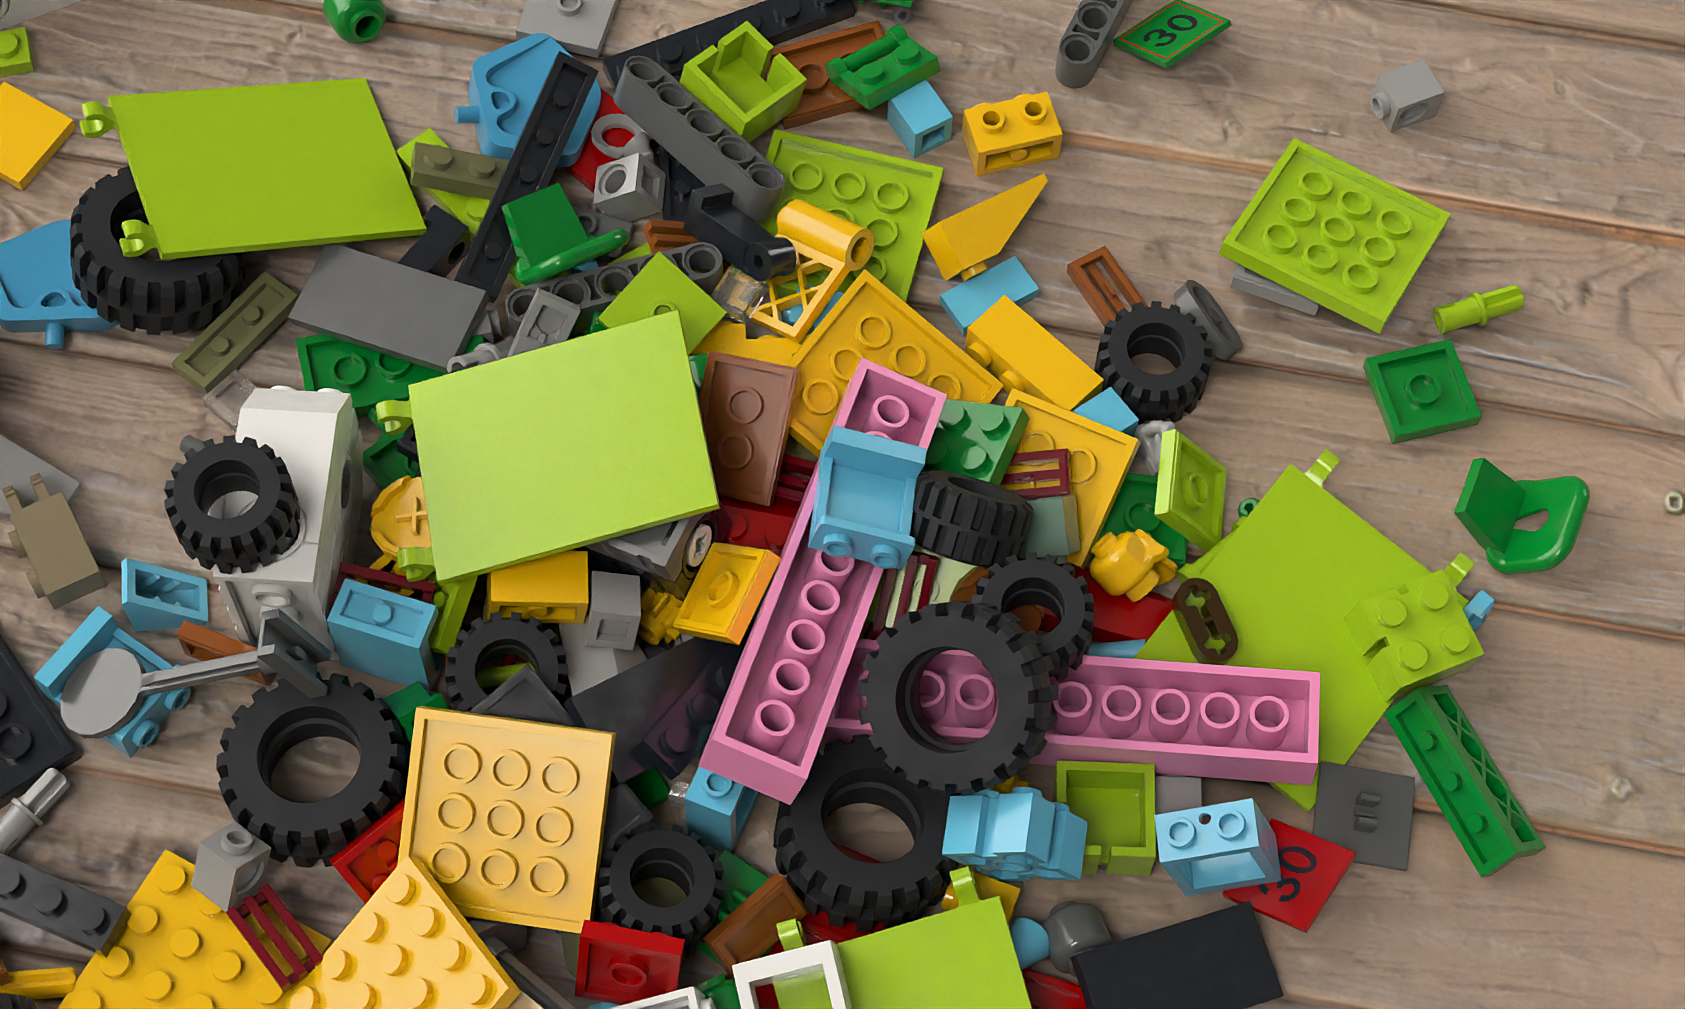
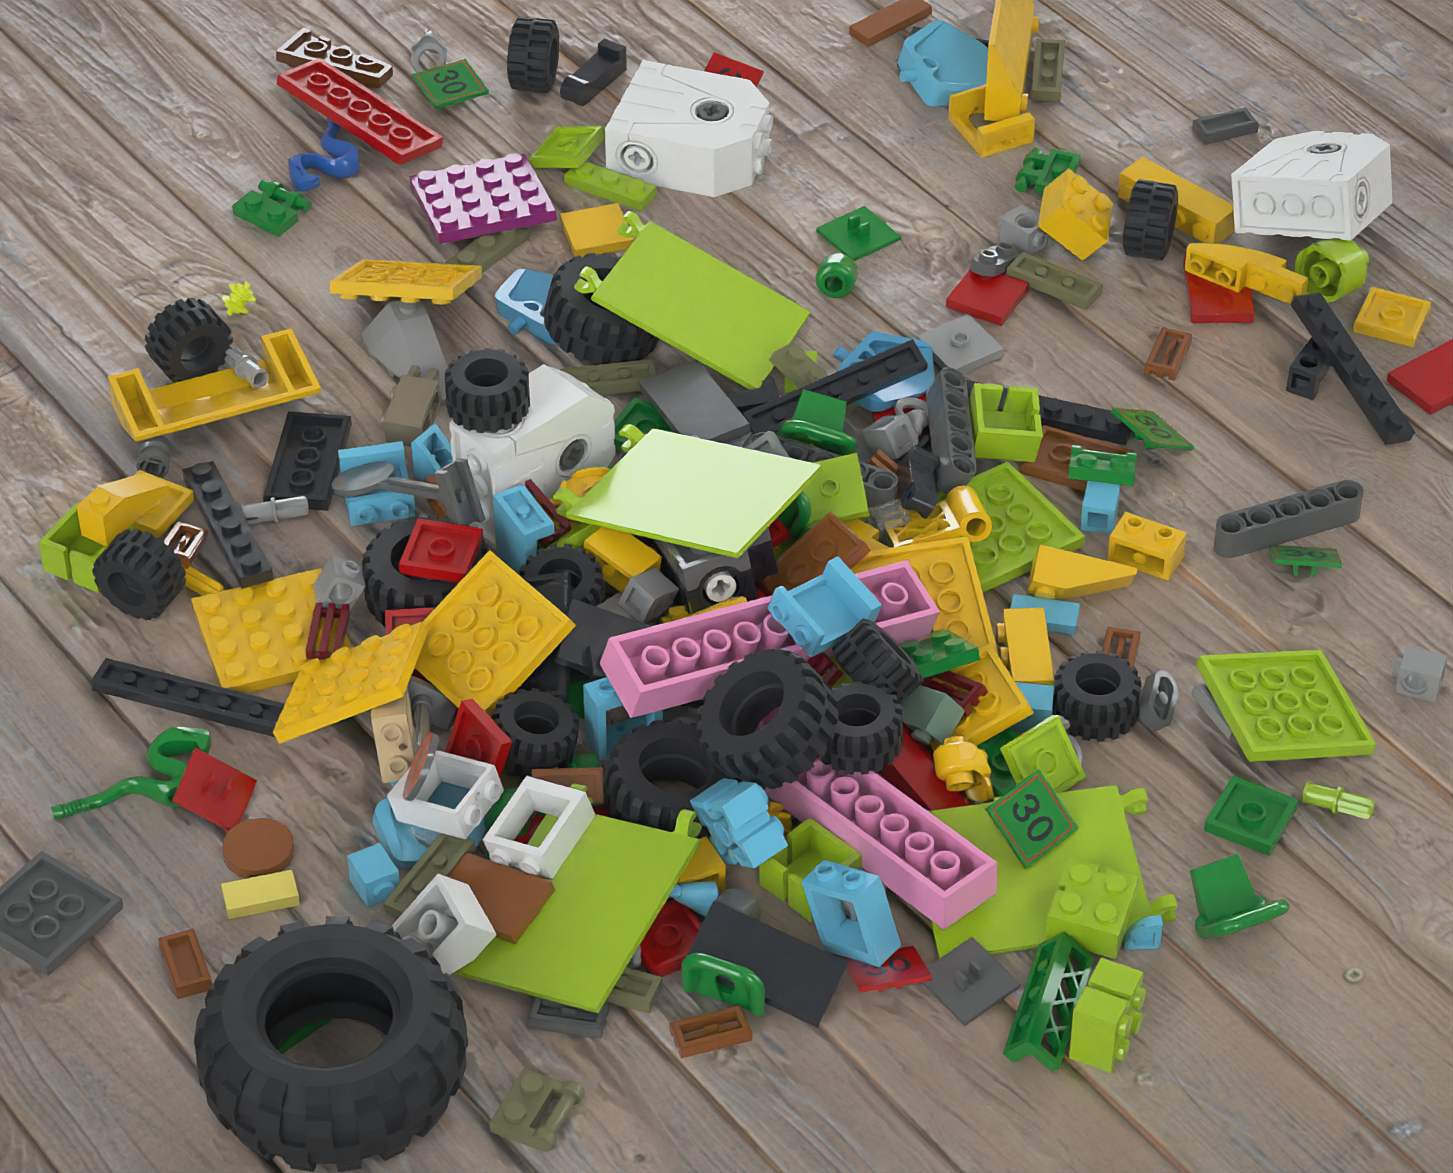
camera: 45 degrees right, 20 degrees down
dark brown beam [1172,578,1238,665] -> none
none -> red plate [399,518,483,583]
none -> green piece [985,769,1078,869]
none -> lime piece [1069,958,1146,1073]

